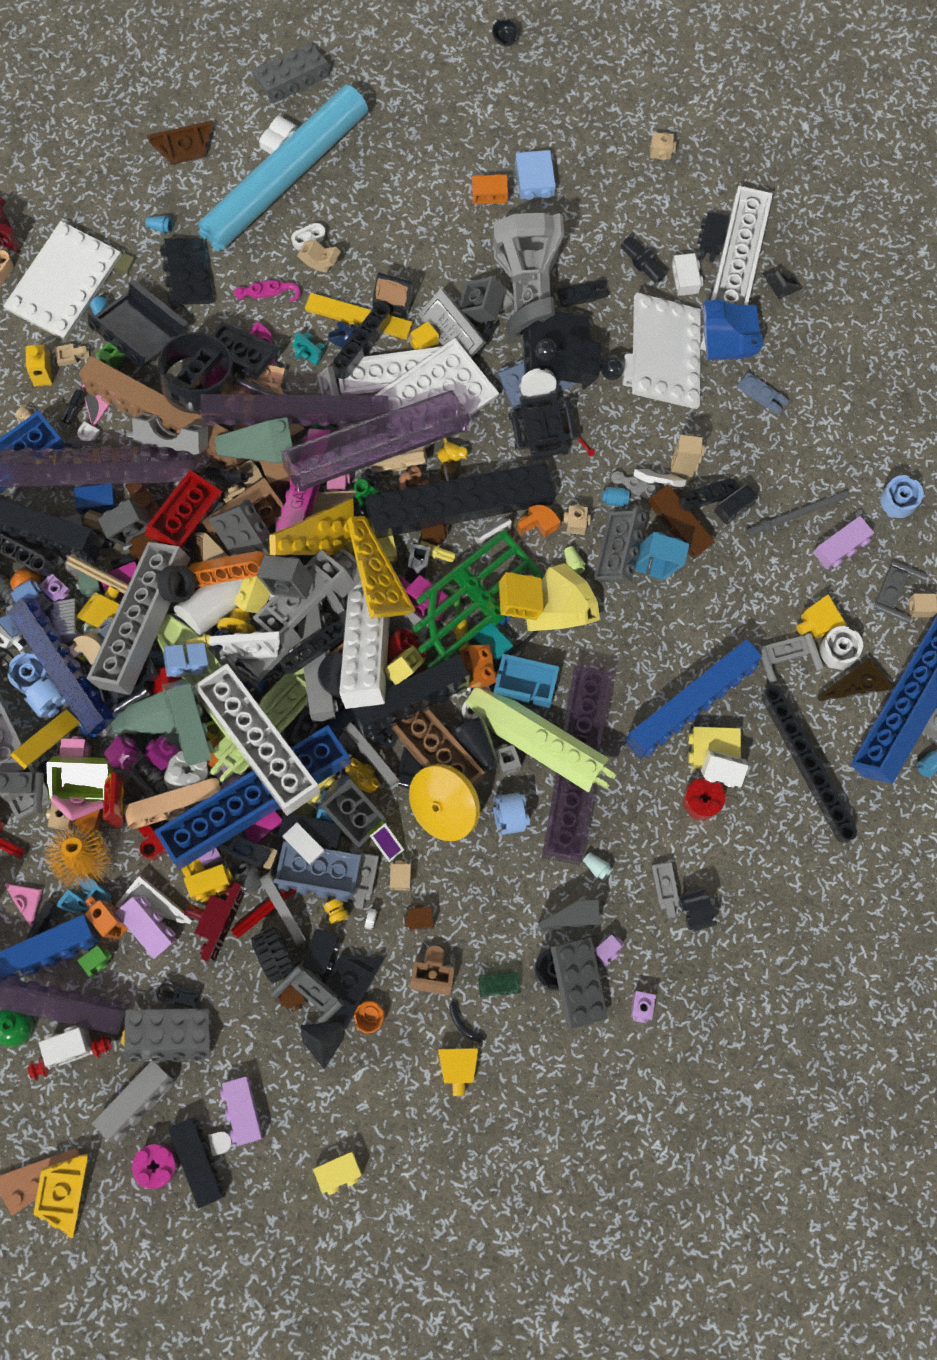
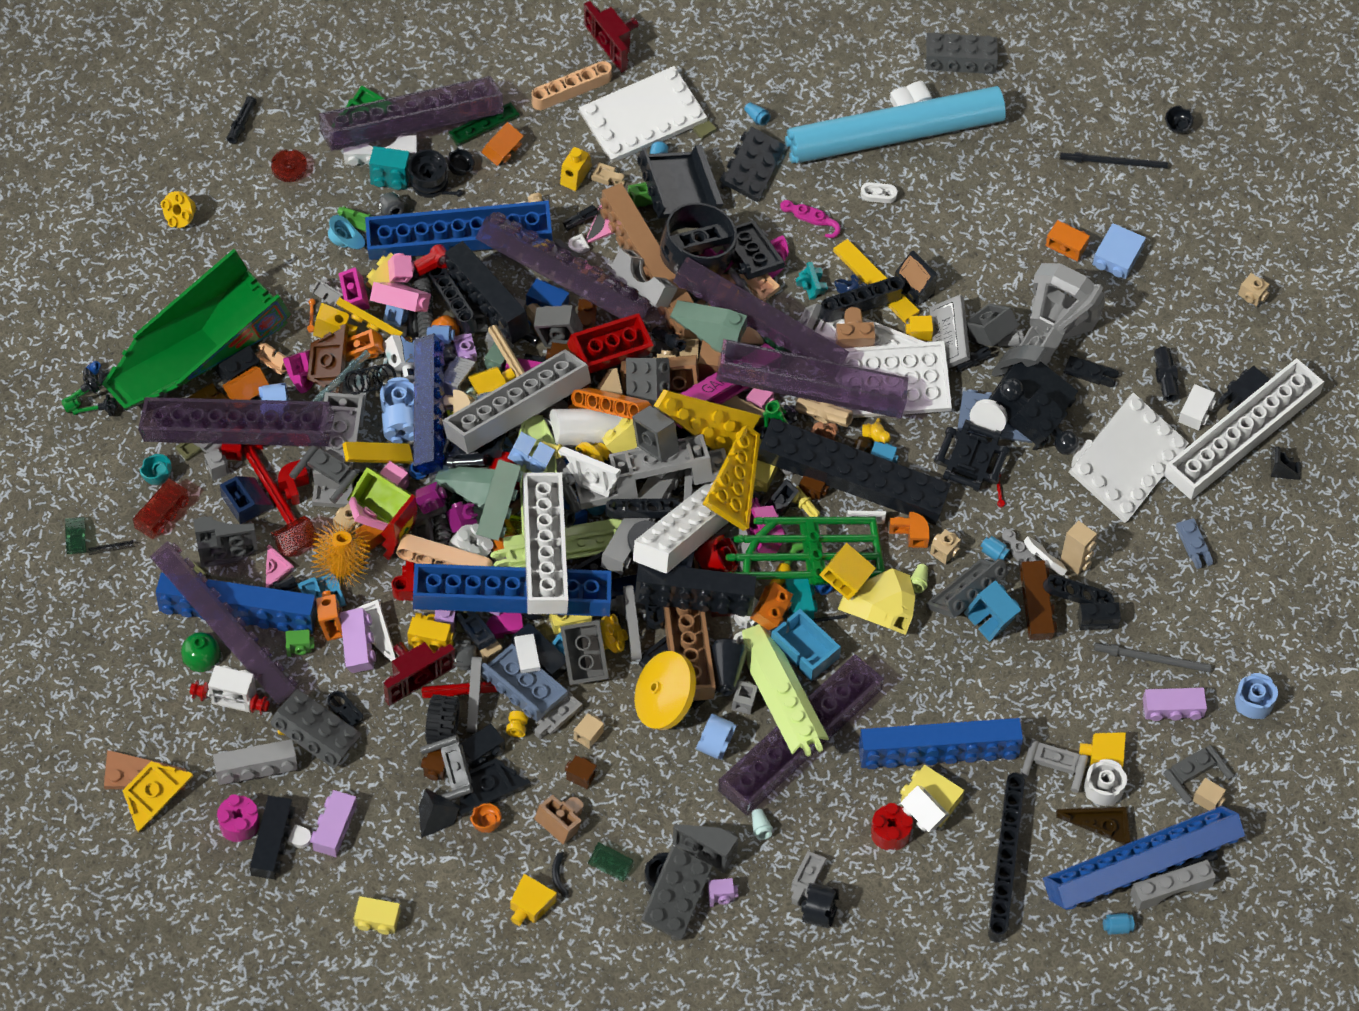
camera: 35 degrees right, 15 degrees down
reddish brown wing [147,121,213,165] -> none
black tyre [157,565,195,602] -> none
tan brick [297,240,341,272] -> none
white tile [365,908,378,930] -> none
tile [367,820,404,862] -> none
light yellow brick [384,646,425,685] -> none
lavender brick [630,991,656,1023] -> none
blue slope [702,300,763,360] -> none
none -> clear red brick [271,516,319,557]
none -> medium nougat brick [835,307,875,349]
none -> dark azure brick [871,441,899,463]
none -> black bar [1059,152,1168,169]

